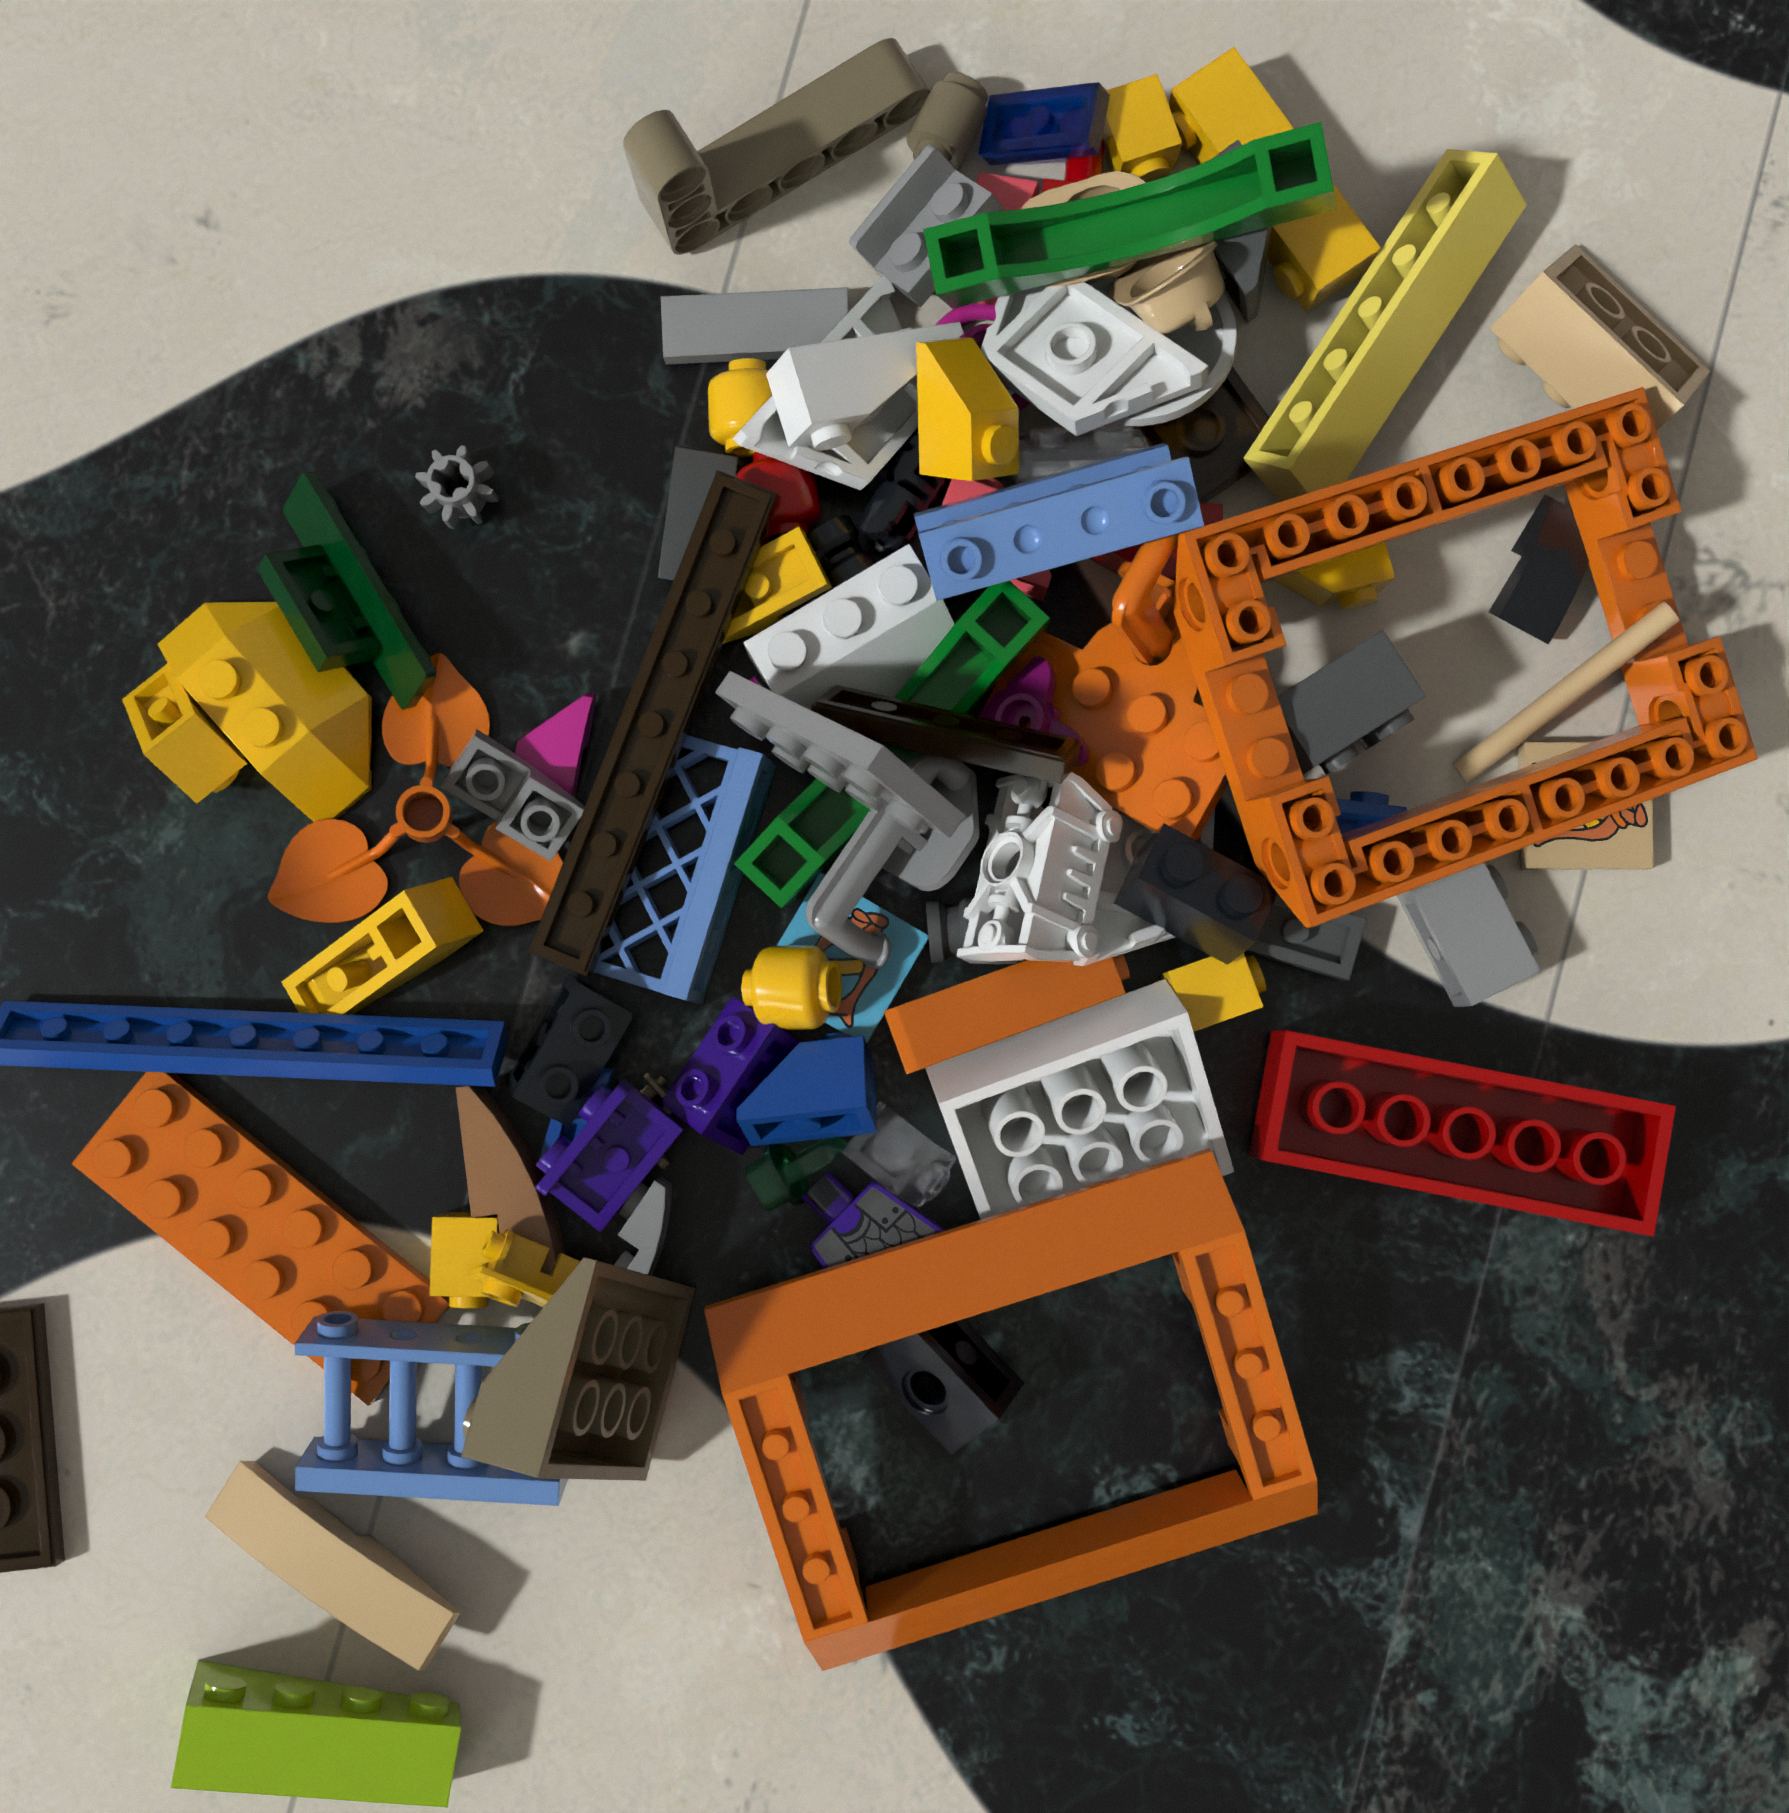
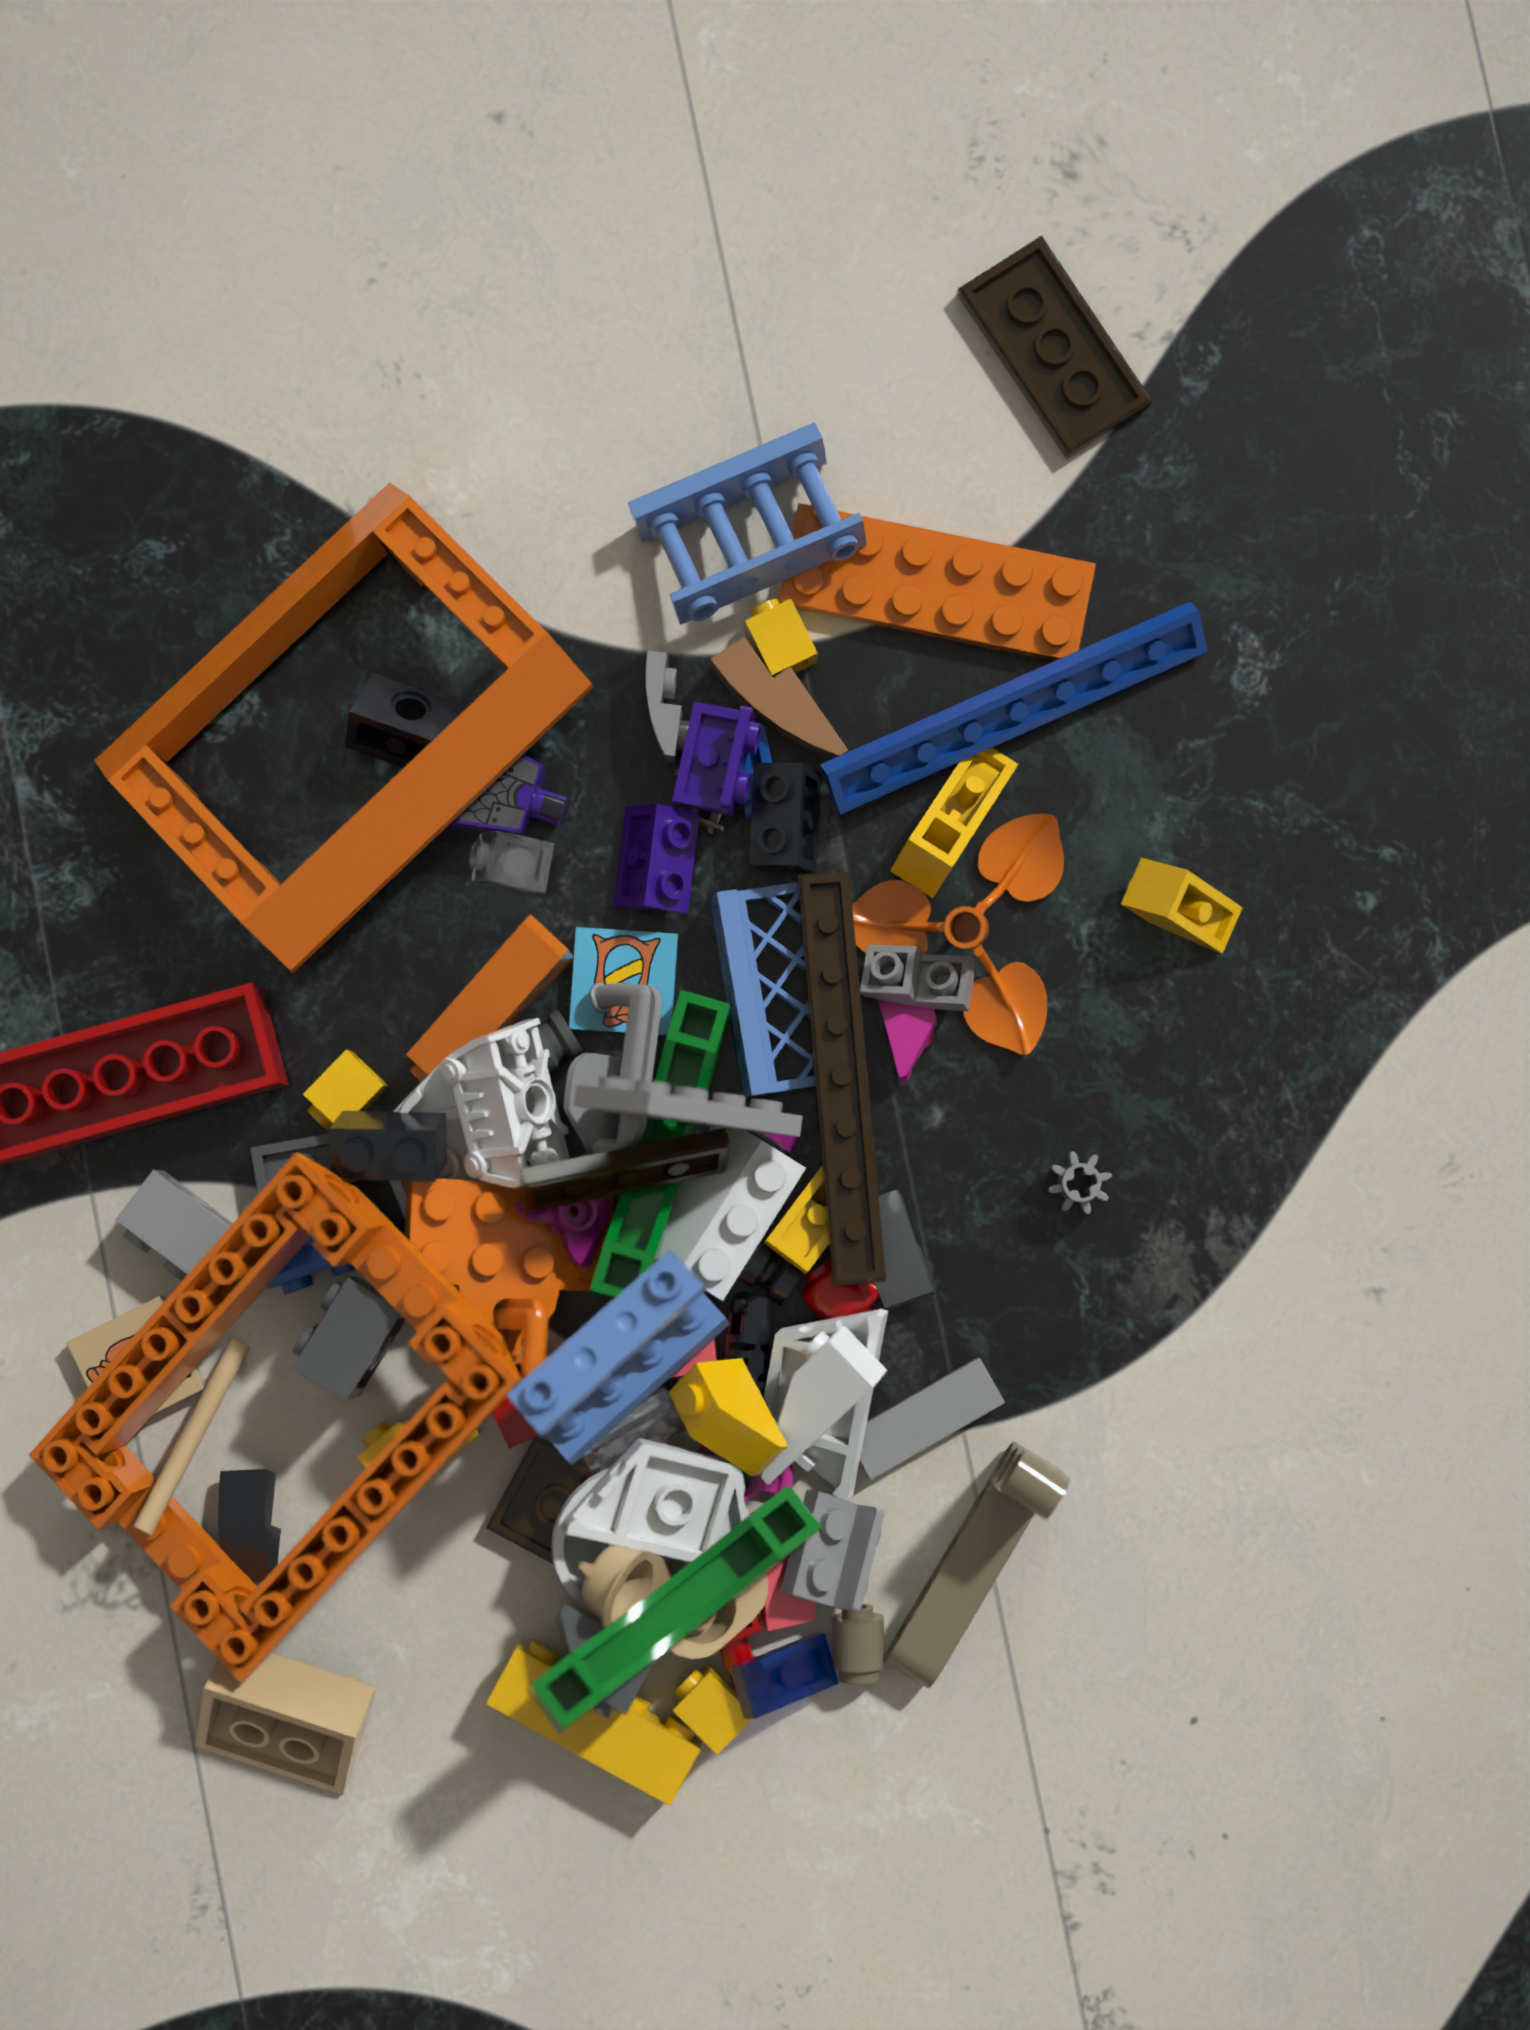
camera: 150 degrees right, 0 degrees up
yellow wedge [158,602,372,822] -> none
lime wedge [171,1660,462,1808] -> none
tan slope [205,1461,461,1671] -> none
dark green bracket [257,472,436,710] -> none
dark tan slope [461,1258,696,1481] -> none
yellow hinge [467,1229,581,1307] -> none
yellow head [708,358,772,457] -> none
blue slope [737,1033,878,1146] -> none
yellow head [741,945,842,1030] -> none
clear green piece [745,1137,848,1211] -> none
white slope [925,979,1234,1220] -> none
light yellow brick [1243,149,1527,502] -> none

